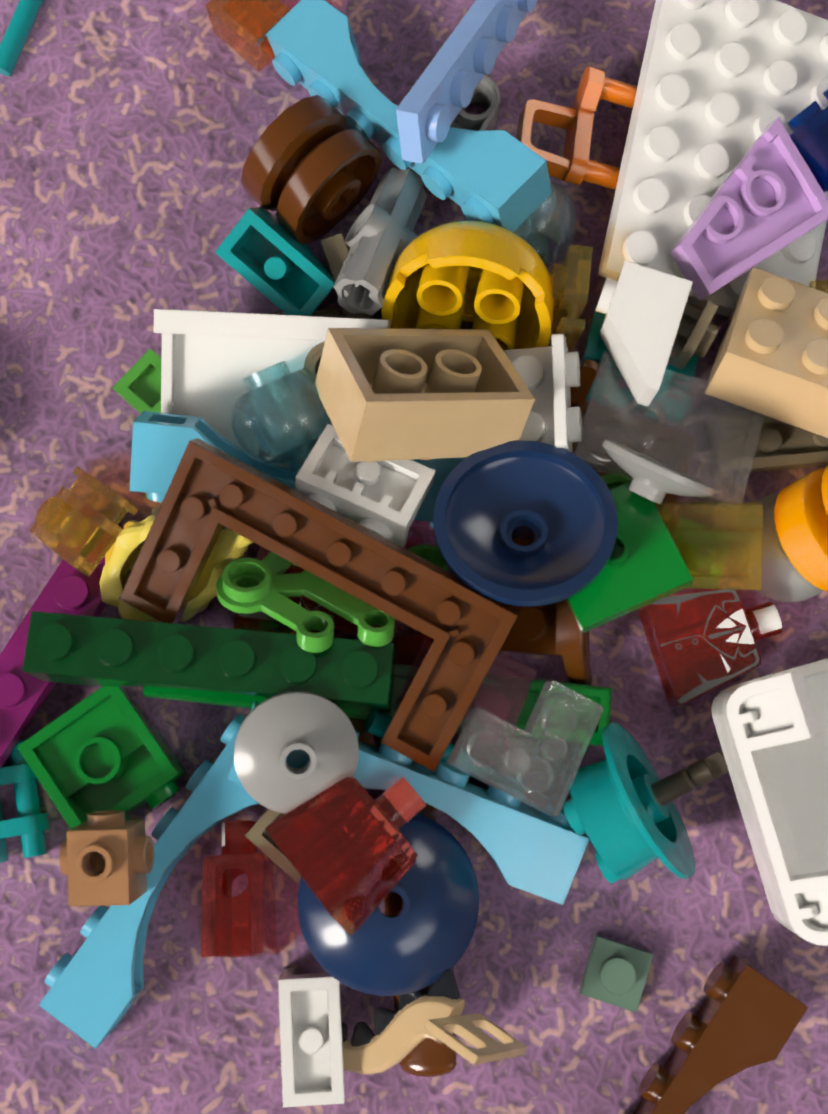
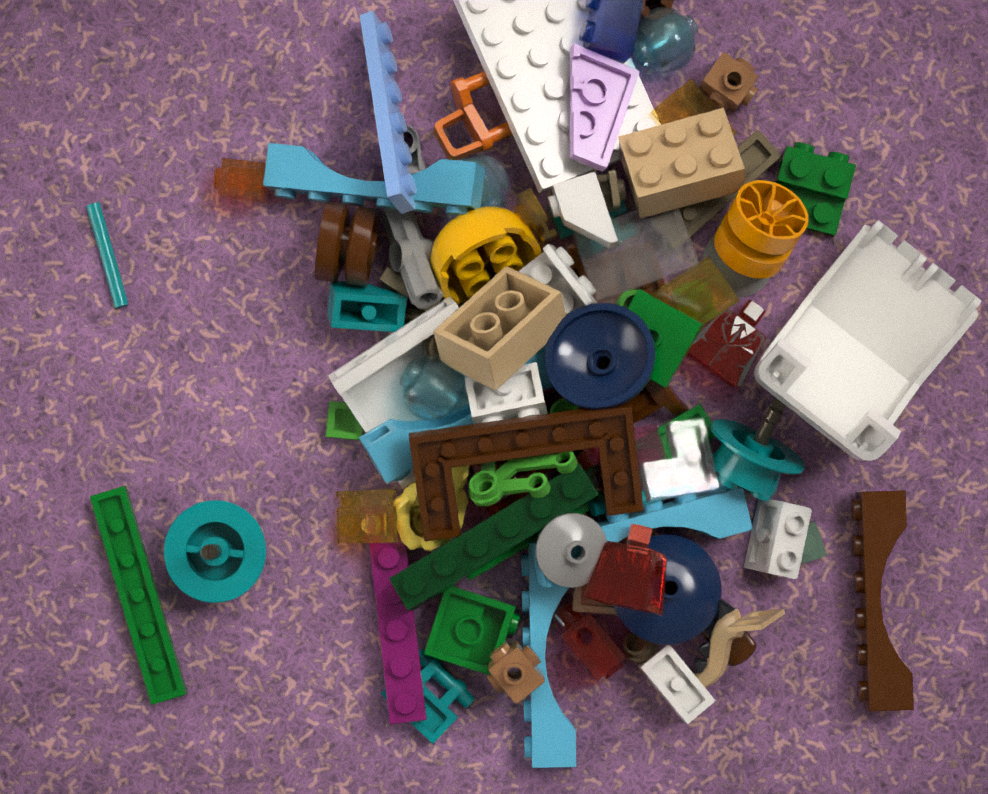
camera: 40 degrees left, 5 degrees up
light grey dish [602,438,716,504] -> none
none -> dark tan plate [623,631,659,664]
none -> white bracket [743,499,812,579]

